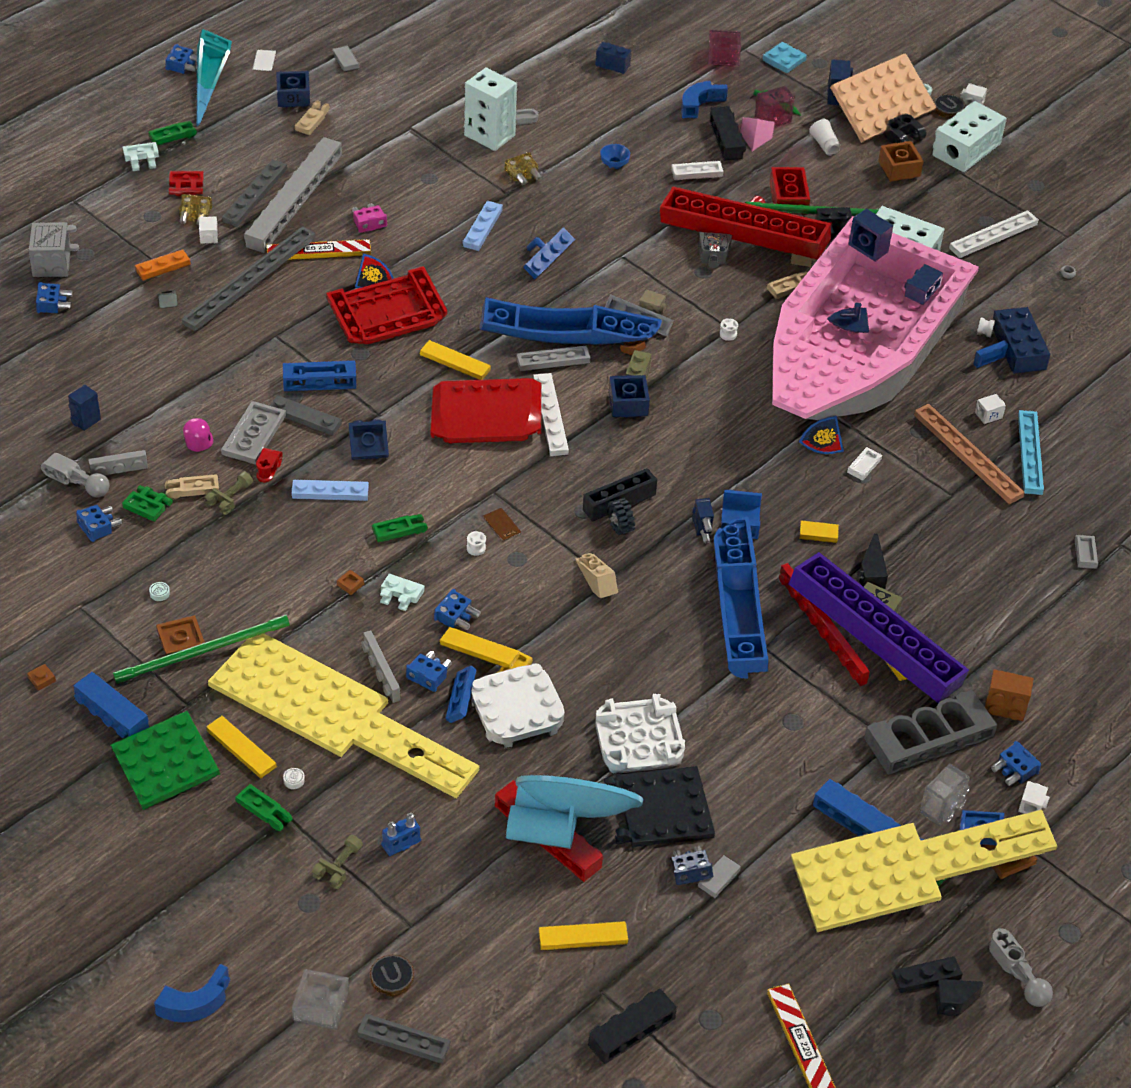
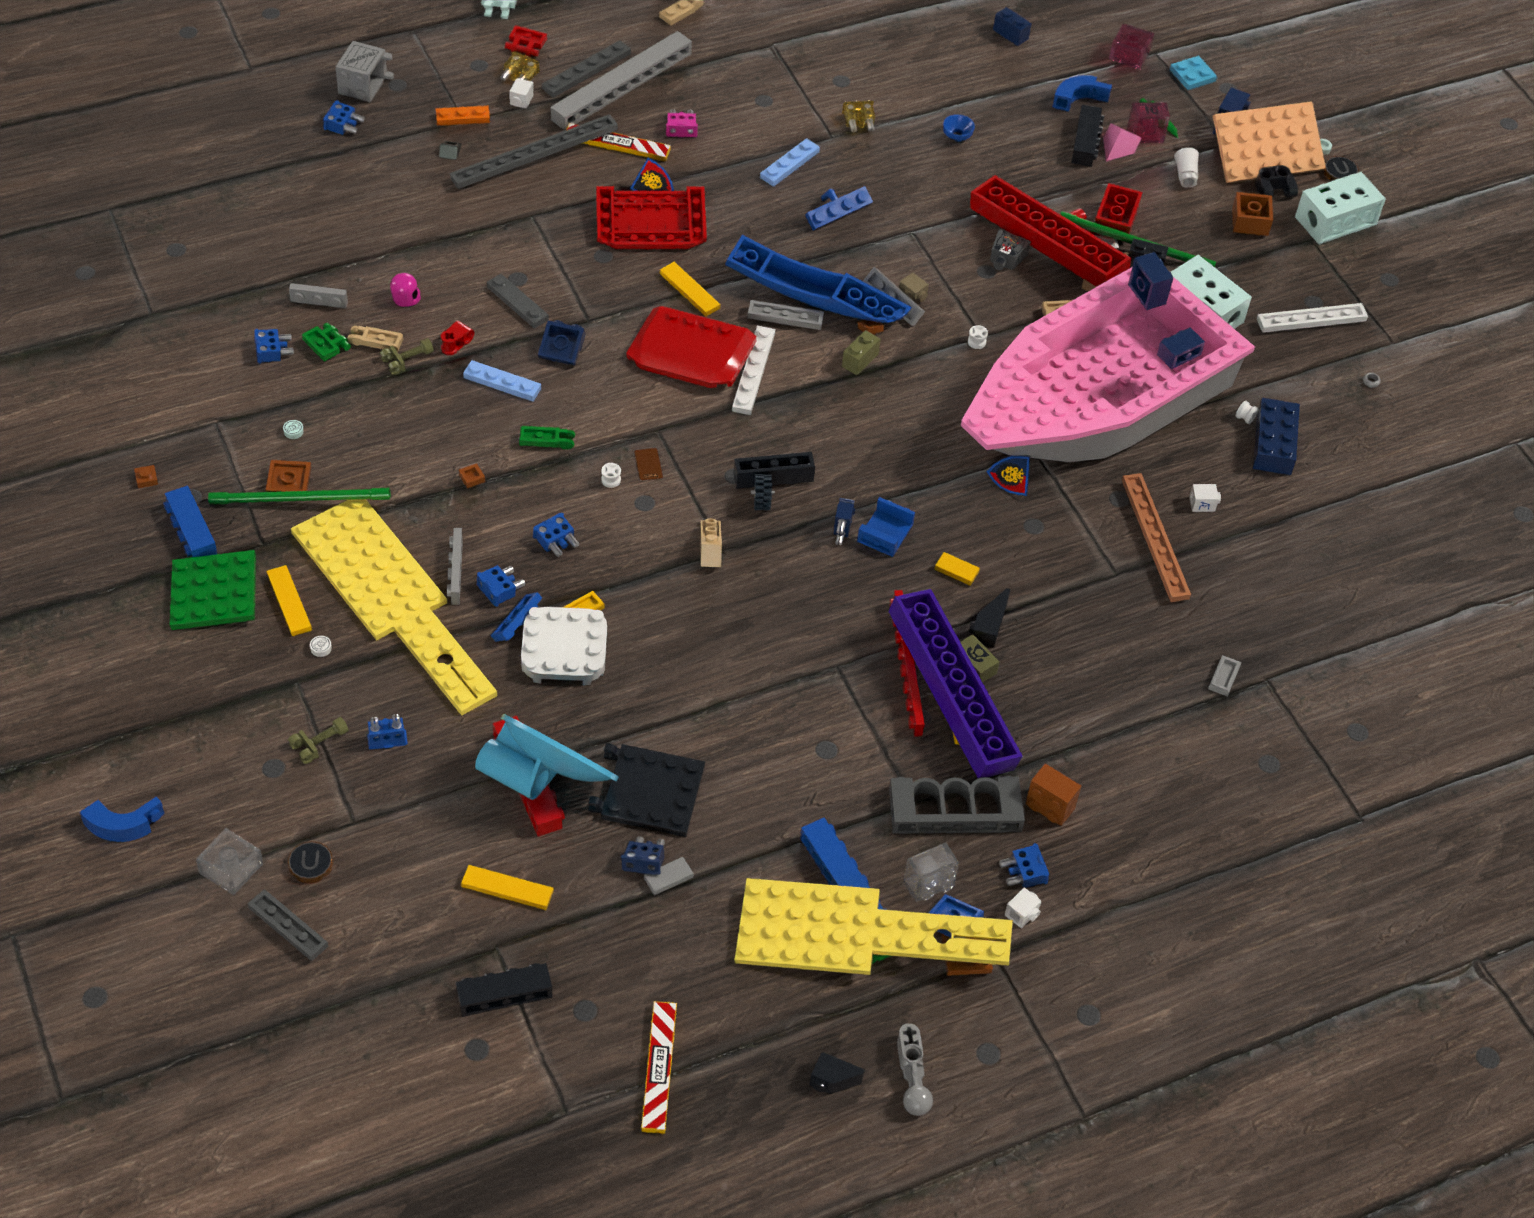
camera: 20 degrees right, 5 degrees up
light grey beam [41,453,110,498] -> none
dark blue brick [68,385,101,431] -> none
light grey plate [221,401,286,465] -> none
green hinge [235,784,293,832] -> none
blue brick [283,361,357,391] -> none
light aqua plate [380,574,424,611] -> none
yellow tile [440,627,520,669] -> none
light aqua piece [464,68,517,151] -> none
light grey tile [516,109,538,125] -> none
white plate [596,694,685,773] -> none
dark blue brick [608,375,650,417] -> none
white plate [671,161,723,180] -> none
blue slope [714,517,768,679] -> none
dark blue shield [827,302,869,333] -> none
white tile [847,447,882,480] -> none
black plate [892,956,963,993] -> none
white brick [961,84,987,106] -> none
blue tile [973,340,1008,368] -> none
medium azure plate [1018,410,1044,495] -> none

